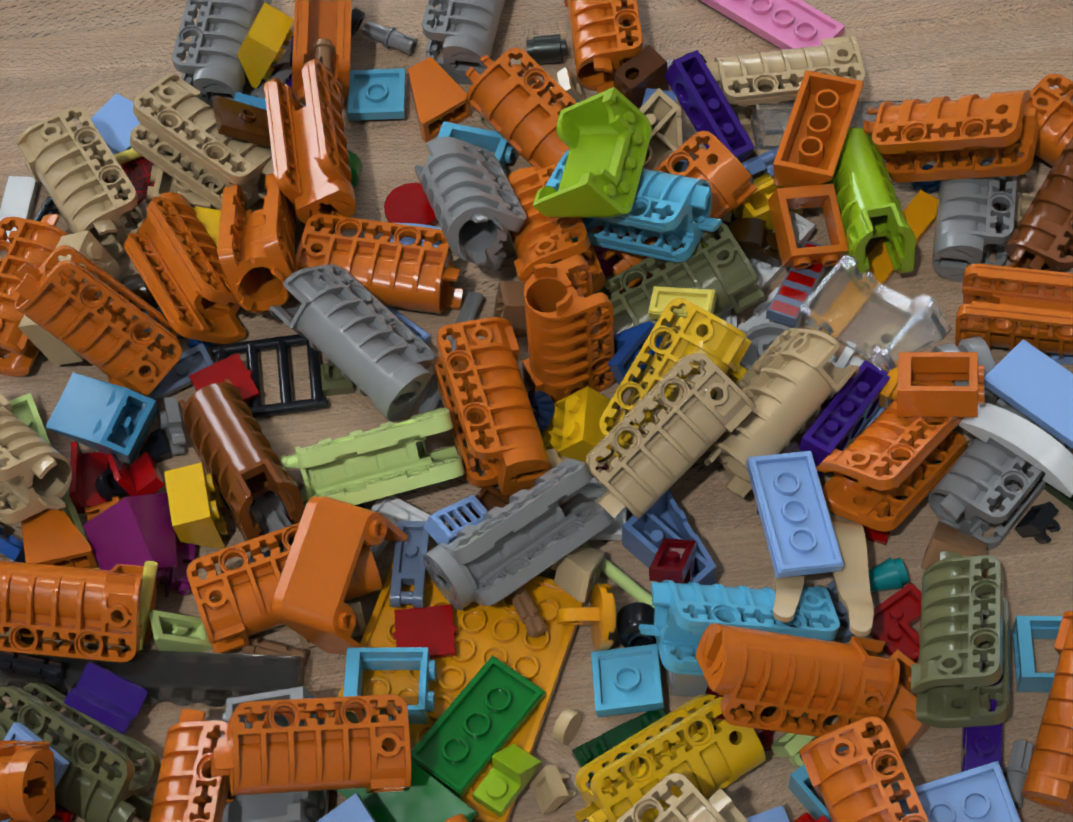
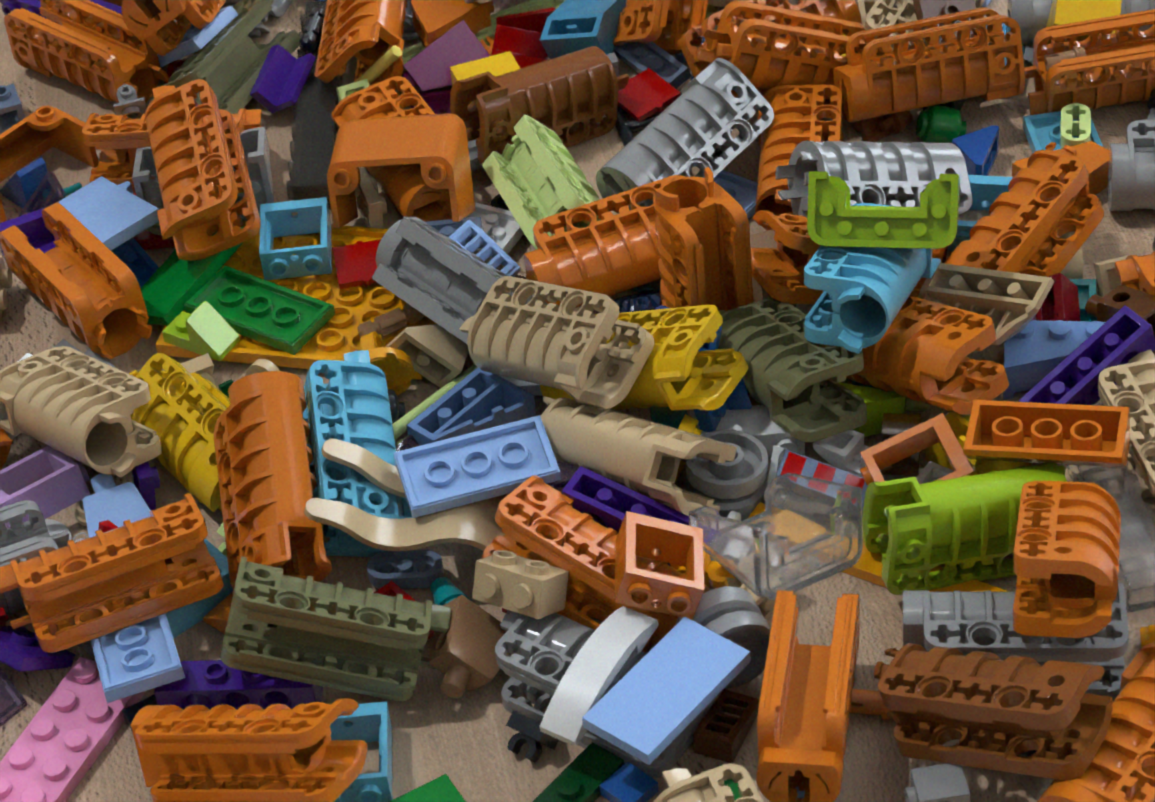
camera: 85 degrees right, 15 degrees down
light yellow tile [648,286,717,321] -> none
dark red slope [649,538,696,583] -> none
none -> tan brick [472,550,569,619]
none -> blue slope [952,125,999,176]
none -> yellowish green beam [1060,103,1091,149]

